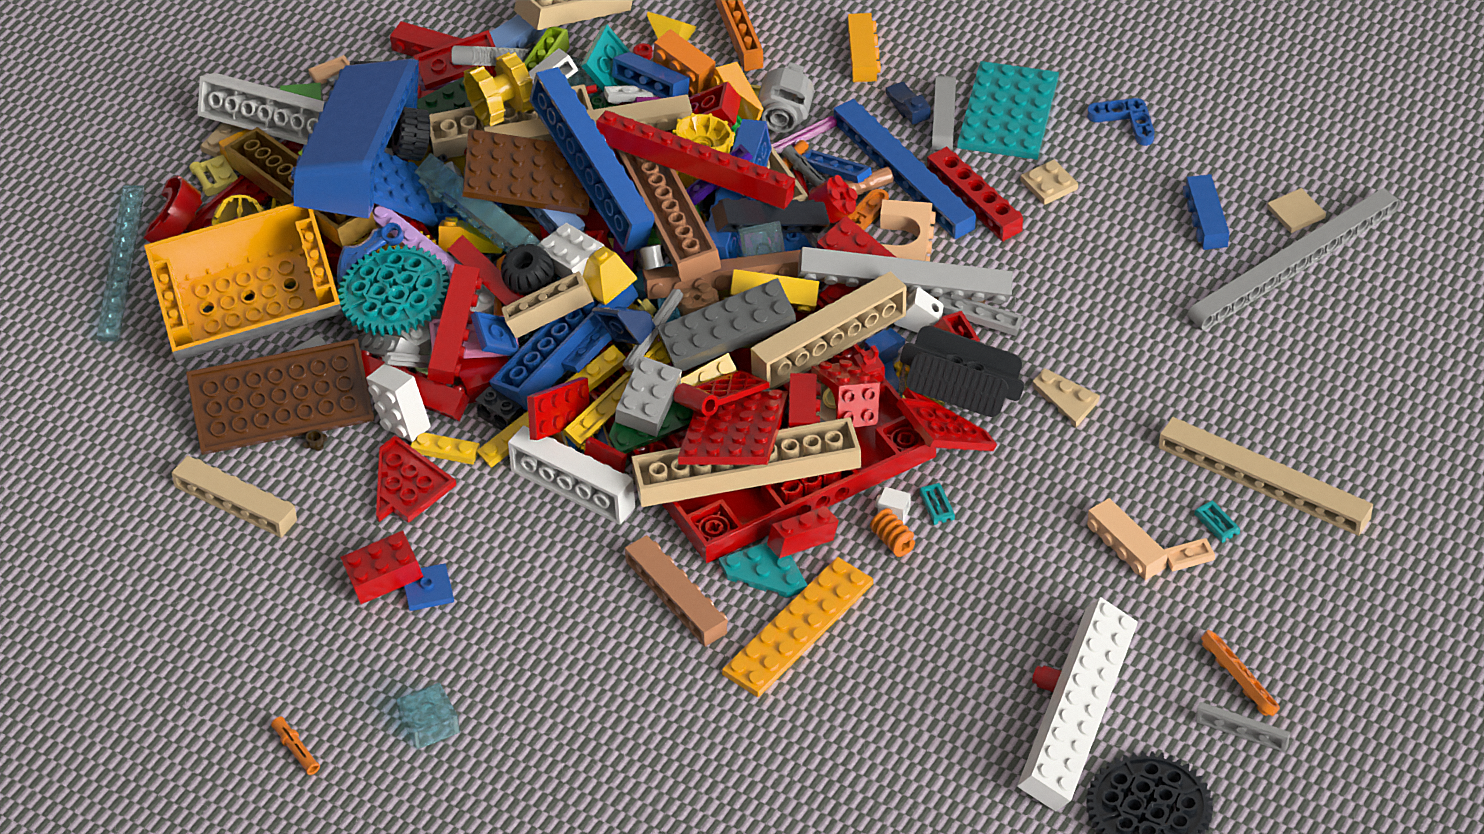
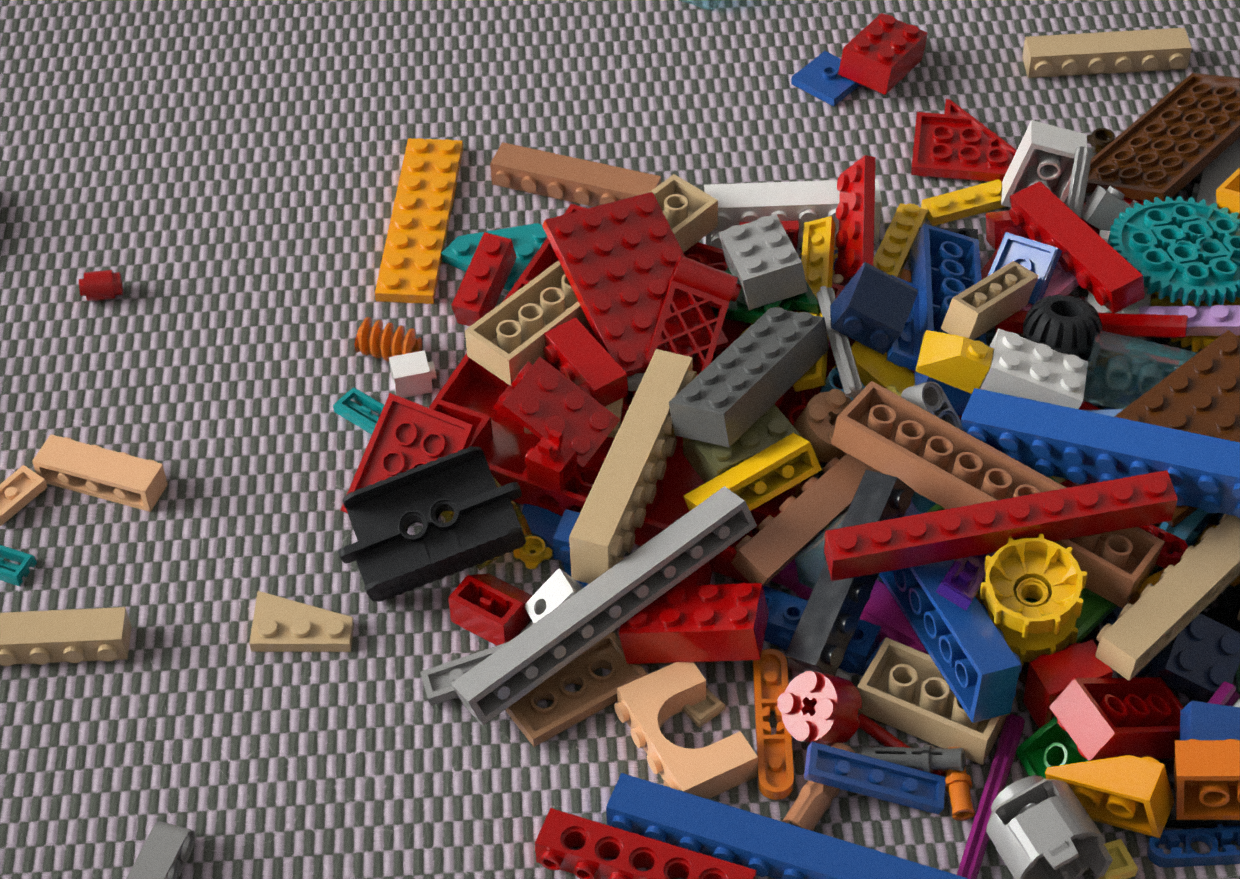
camera: 145 degrees right, 0 degrees up
white brick [1017,597,1138,811] -> none

